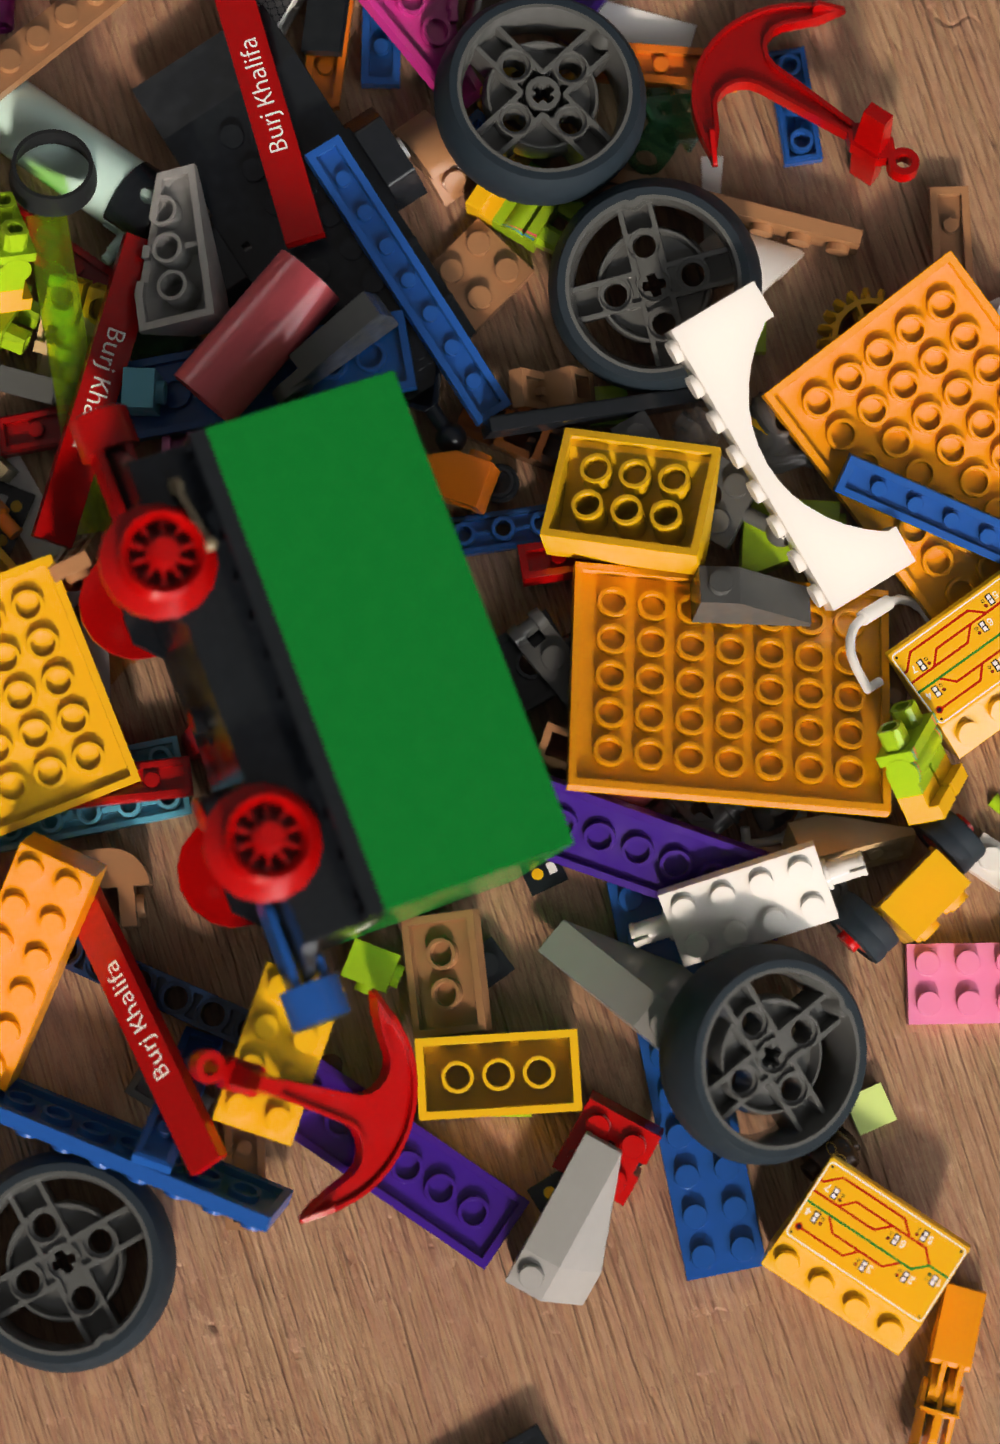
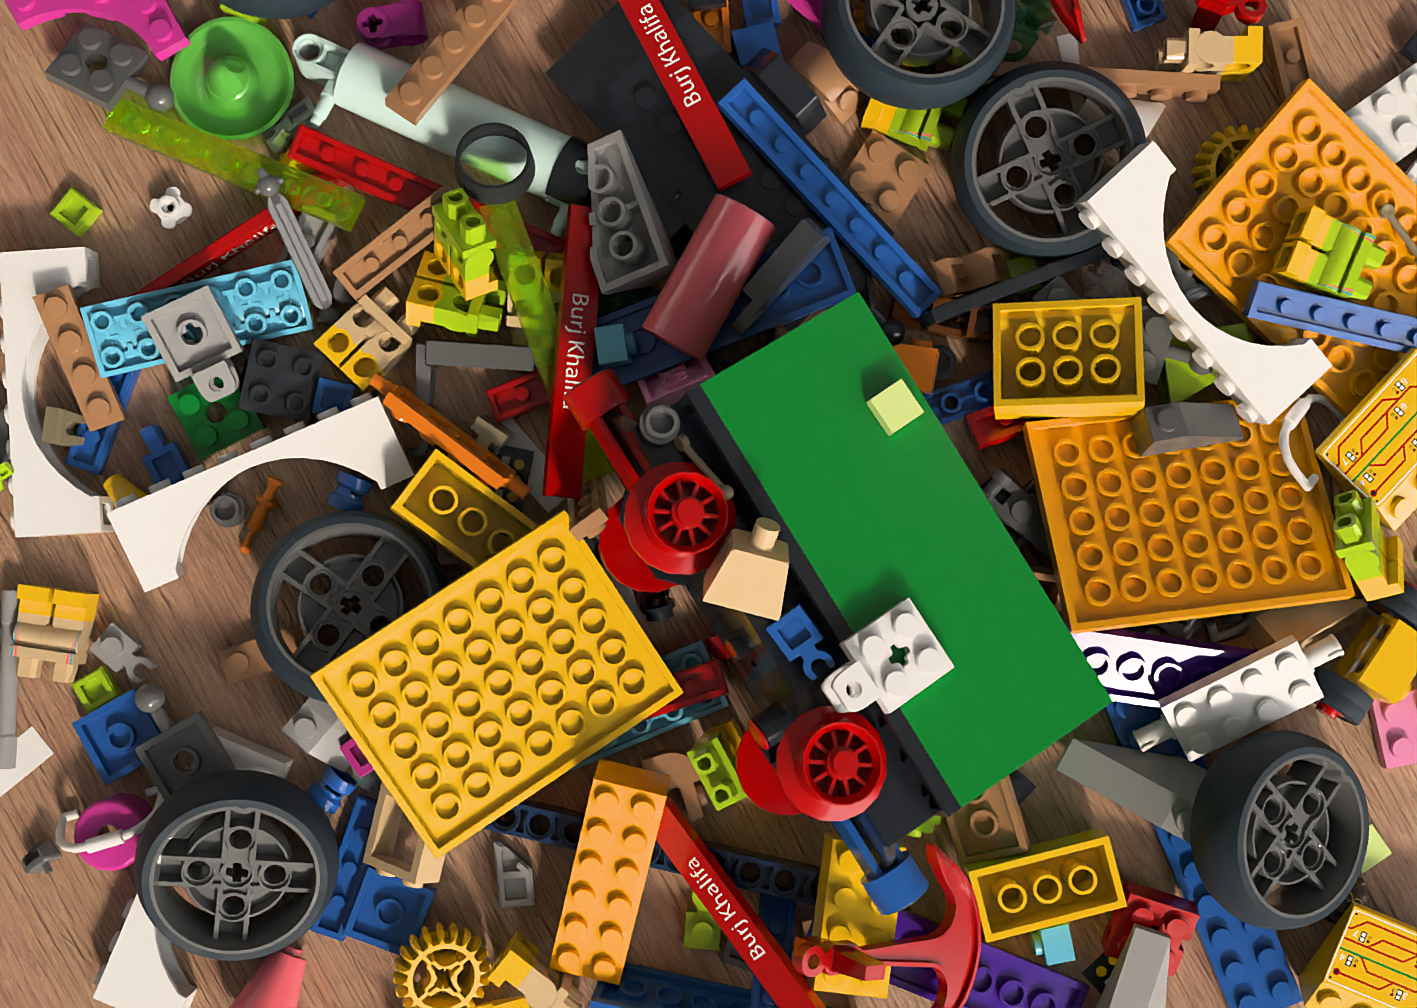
camera: 10 degrees left, 5 degrees up
none -> dark grey plate [639,404,680,445]
none -> black plate [640,593,676,622]
none -> lime plate [683,891,721,951]
none -> lime hips [686,718,748,811]
none -> tan torso [703,517,789,621]
none -> blue panel [731,20,781,68]
none -> blue plate [766,602,835,681]
none -> white plate [821,598,954,714]
none -> yellowish green tile [866,378,924,436]
none -> medium azure plate [1030,922,1076,966]
none -> tan hips [1154,26,1263,82]
none -> hips [1270,205,1387,301]

